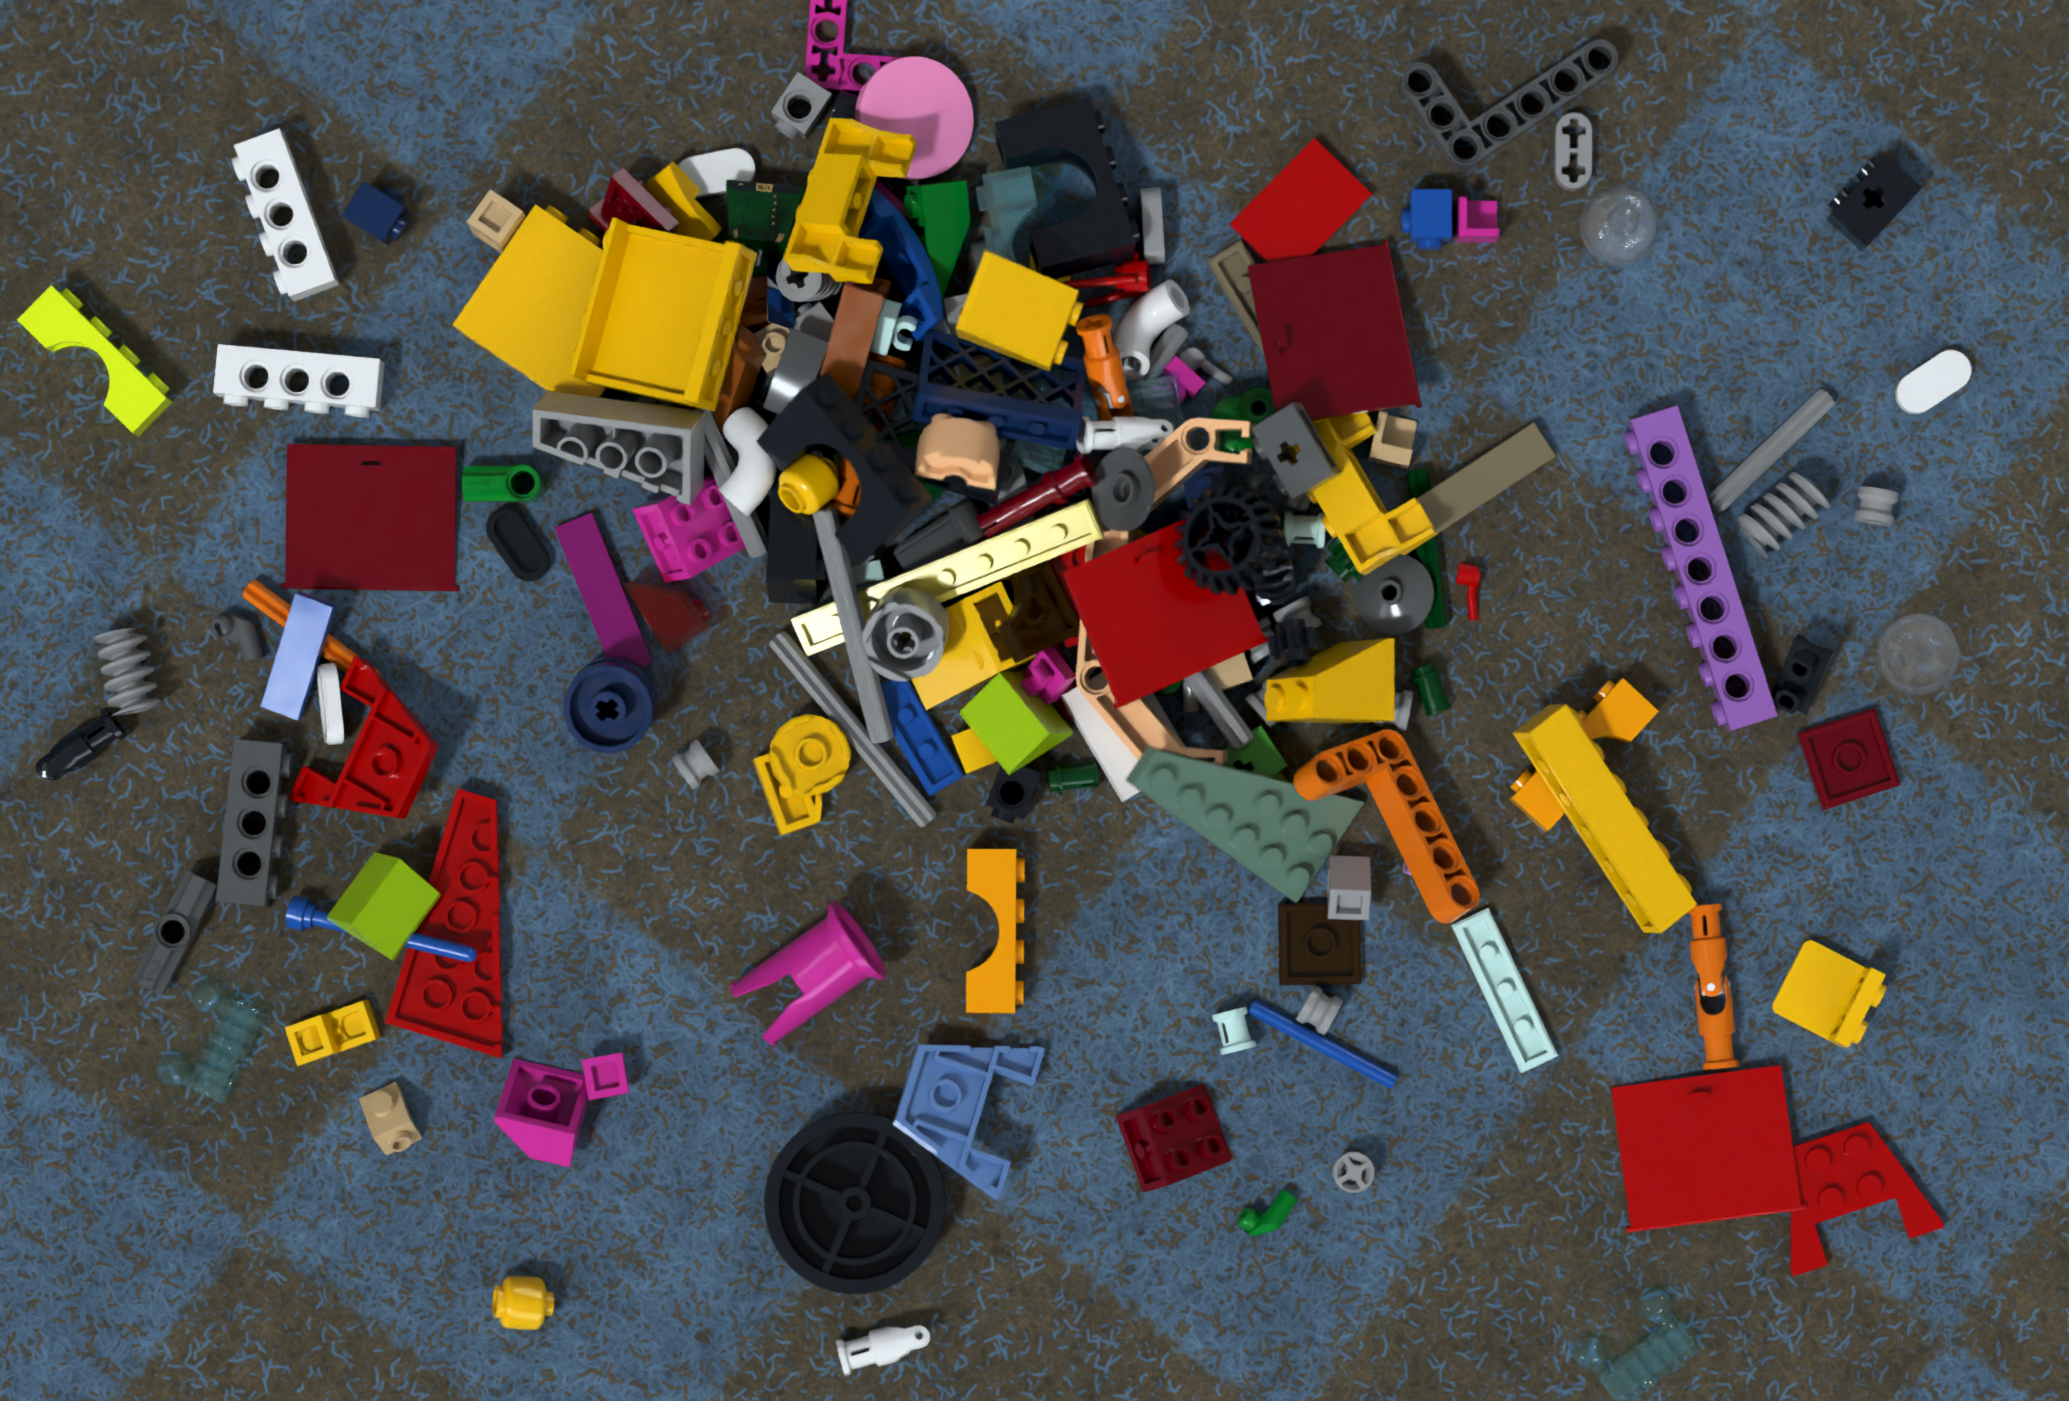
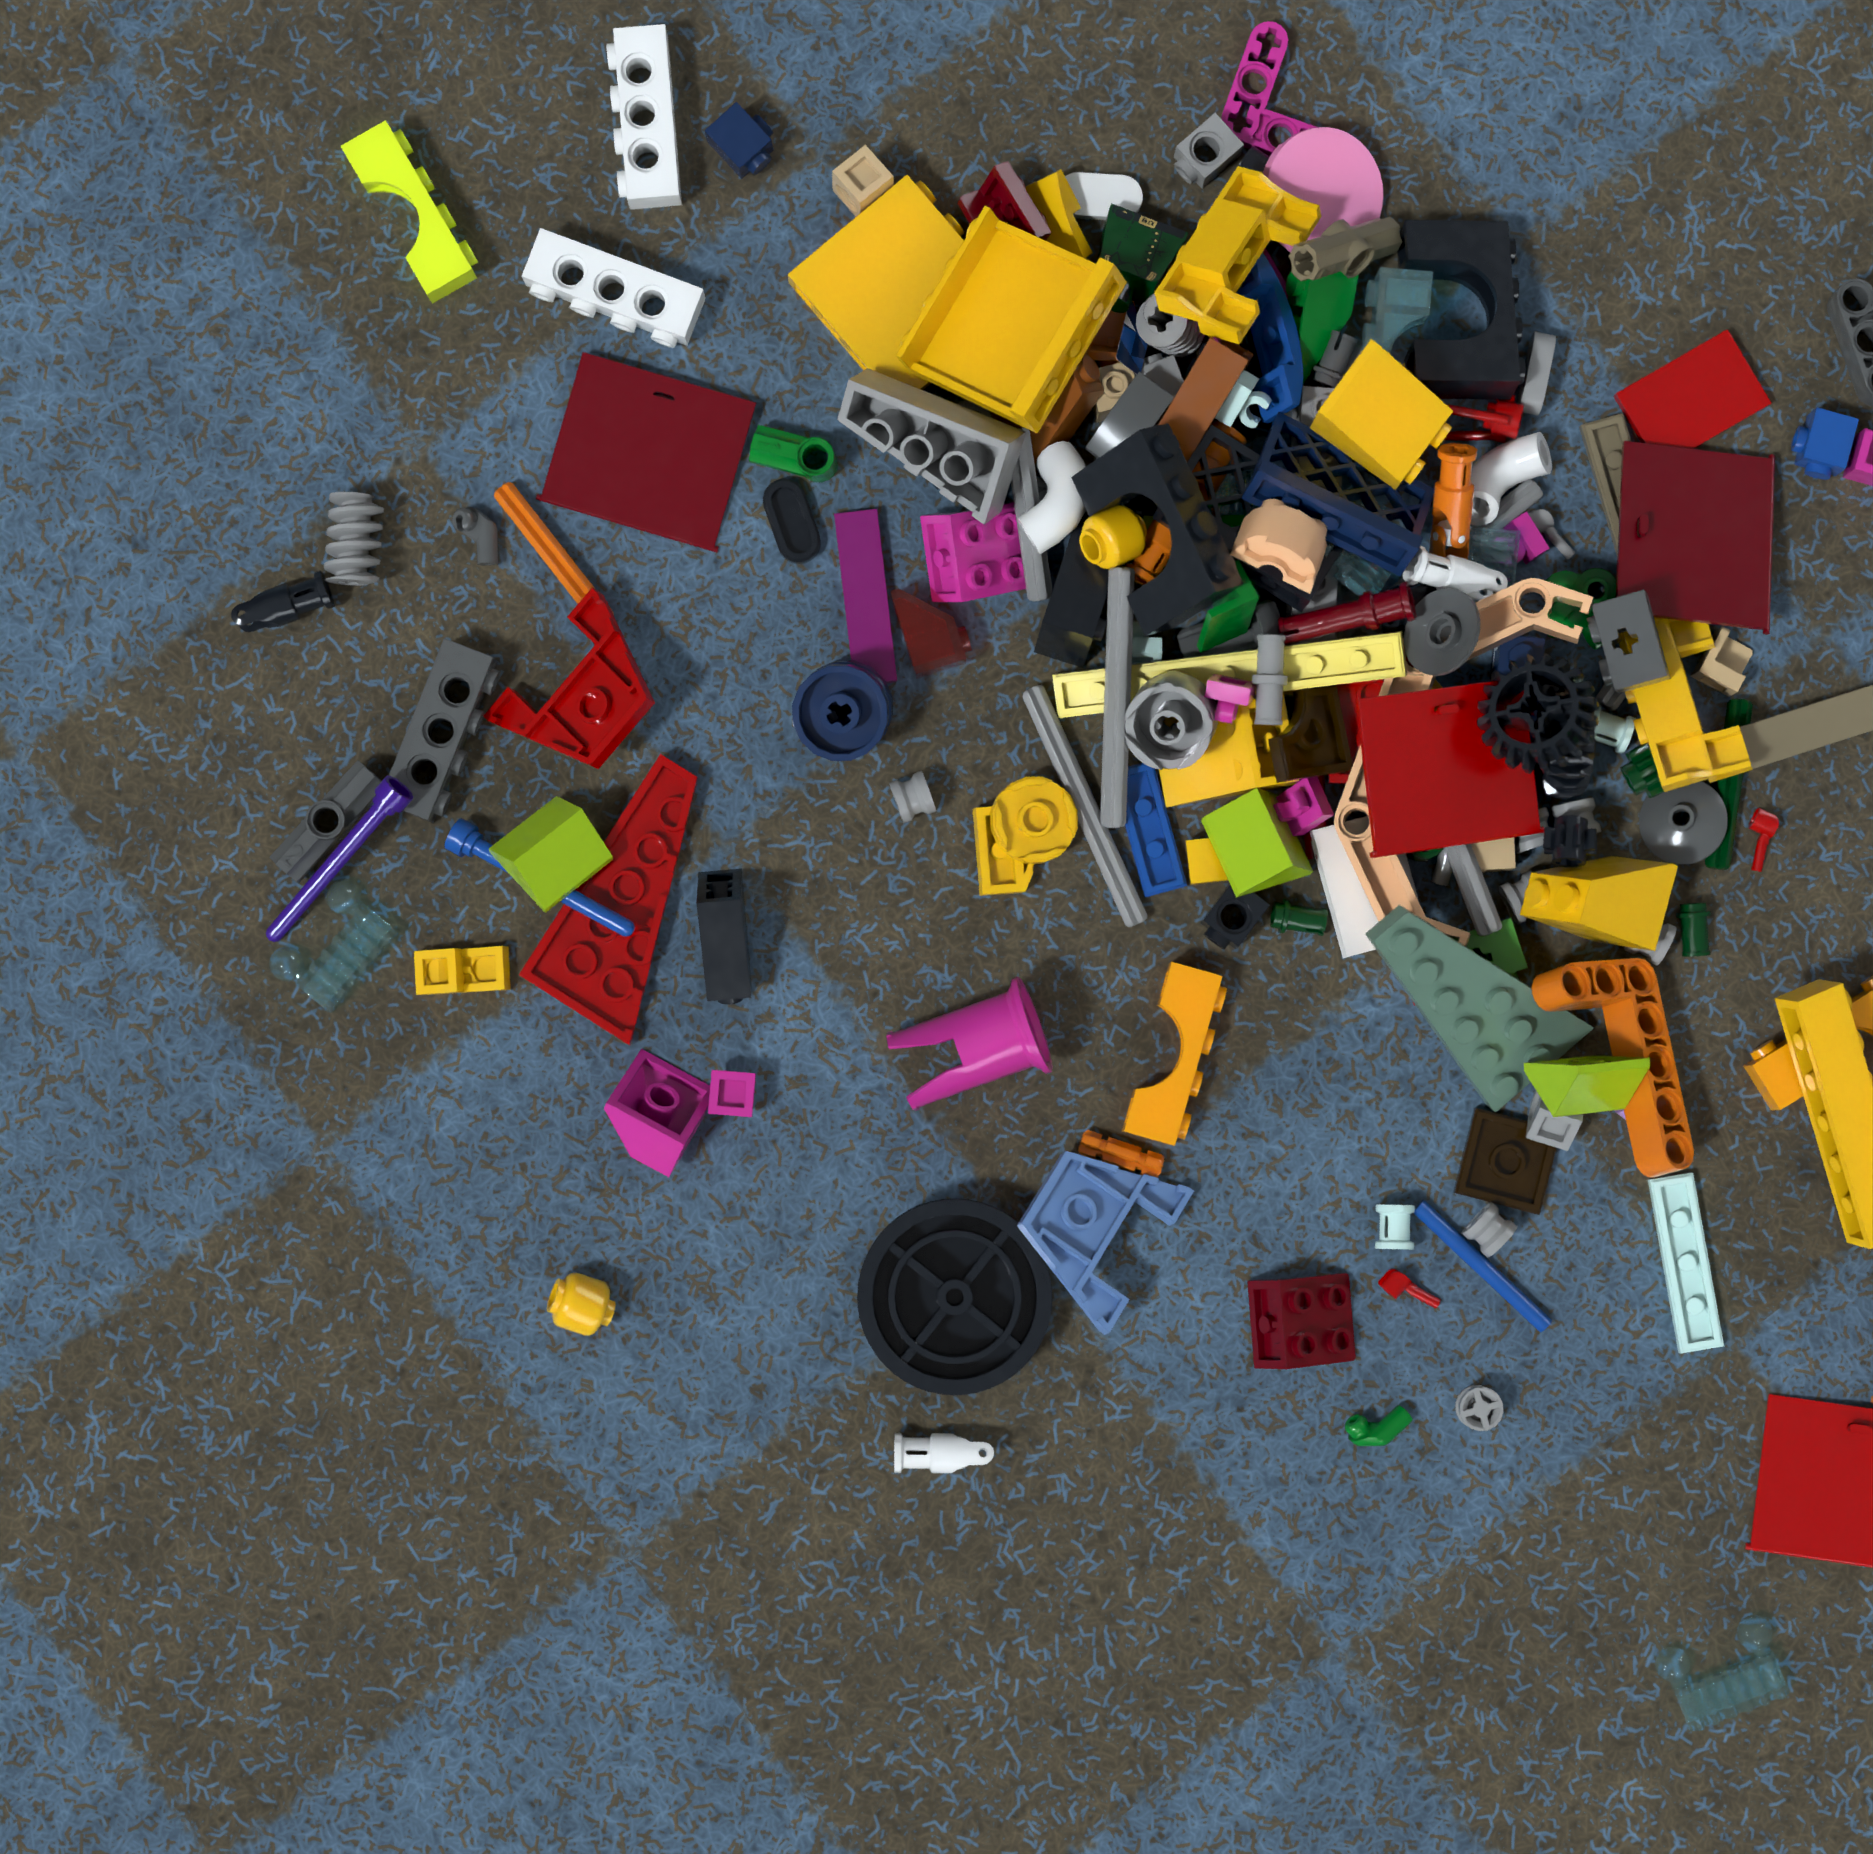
camera: 10 degrees right, 0 degrees up
tile [260,591,337,720] -> none
white tile [317,663,344,745] -> none
tan bracket [359,1082,422,1155] -> none
none -> dark purple piece [266,776,413,942]
none -> black slope [696,868,752,1004]
none -> orange axle [1078,1130,1164,1178]
none -> green panel [1197,560,1259,653]
none -> dark pink tile [1204,674,1256,724]
none -> light grey pin [1252,635,1288,725]
none -> dark tan piece [1289,217,1403,282]
none -> dark grey pin [1312,330,1358,388]
none -> red hand [1378,1269,1441,1309]
none -> lime slope [1524,1055,1650,1117]

